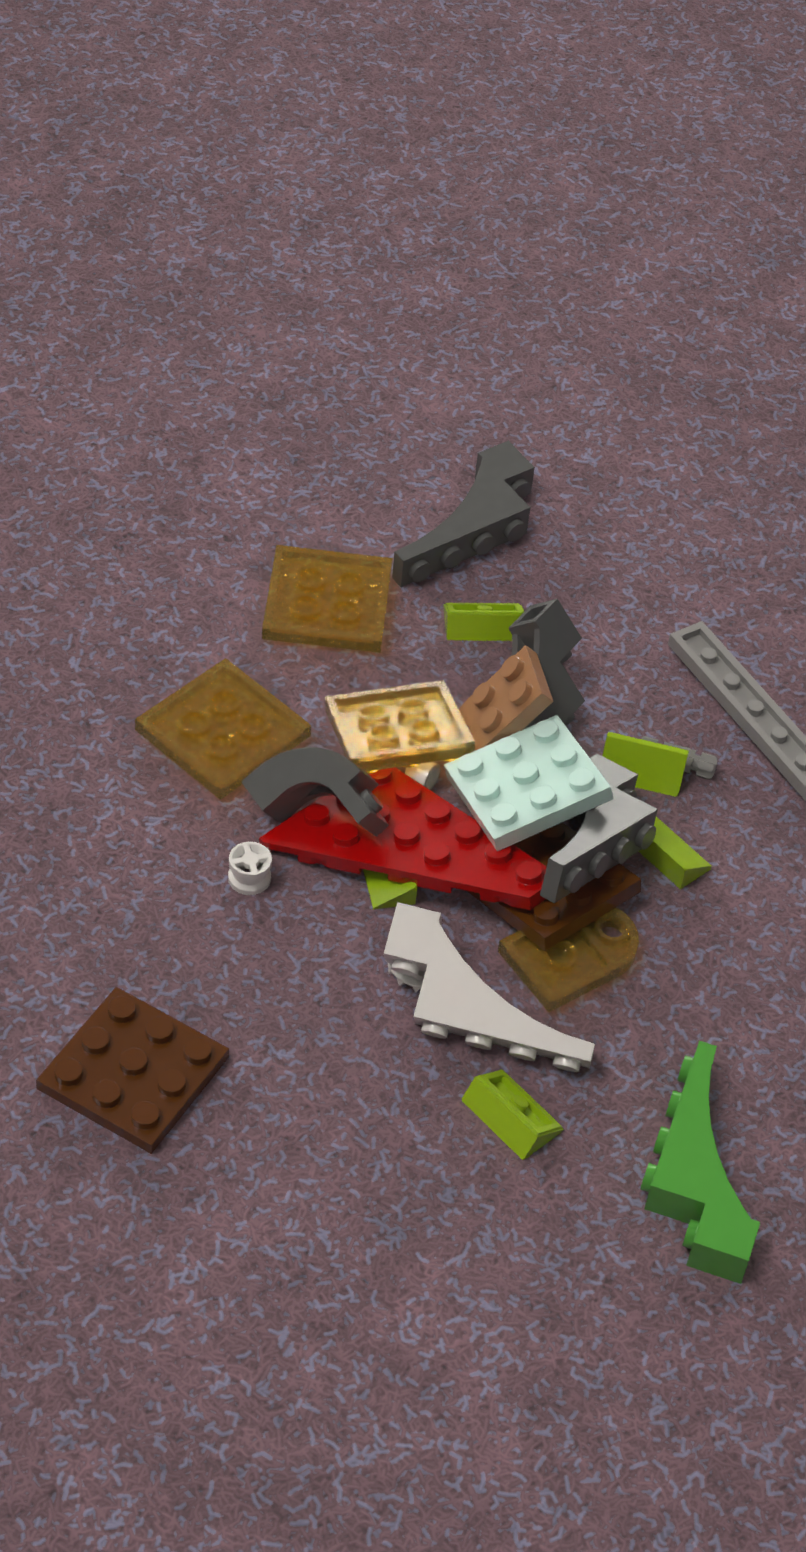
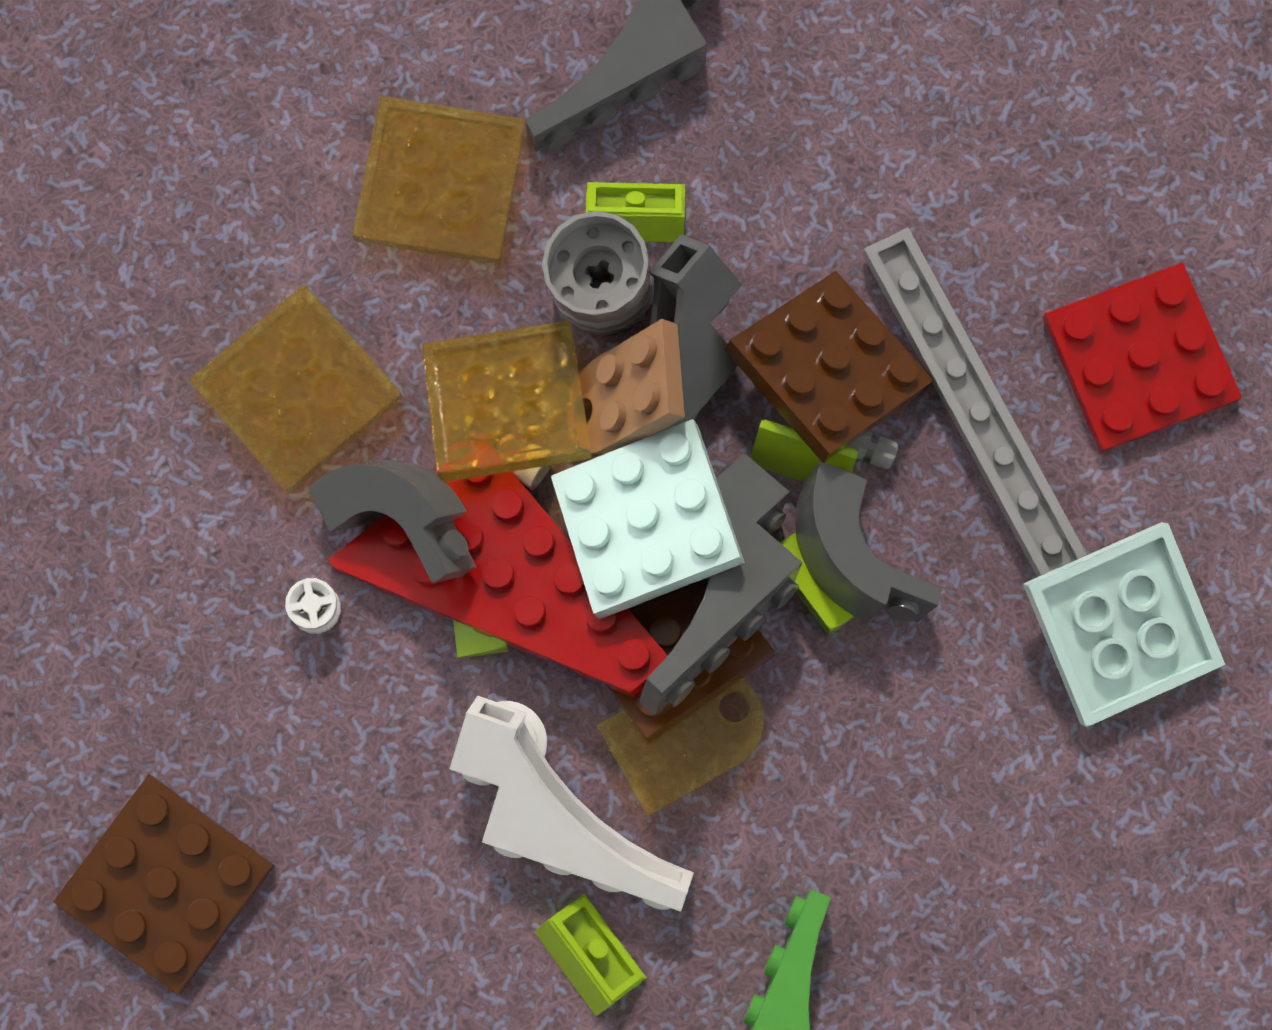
camera: 10 degrees right, 30 degrees up
none -> light grey wheel [542,211,654,336]
none -> reddish brown plate [724,271,934,463]
none -> dark grey arch [795,461,942,622]

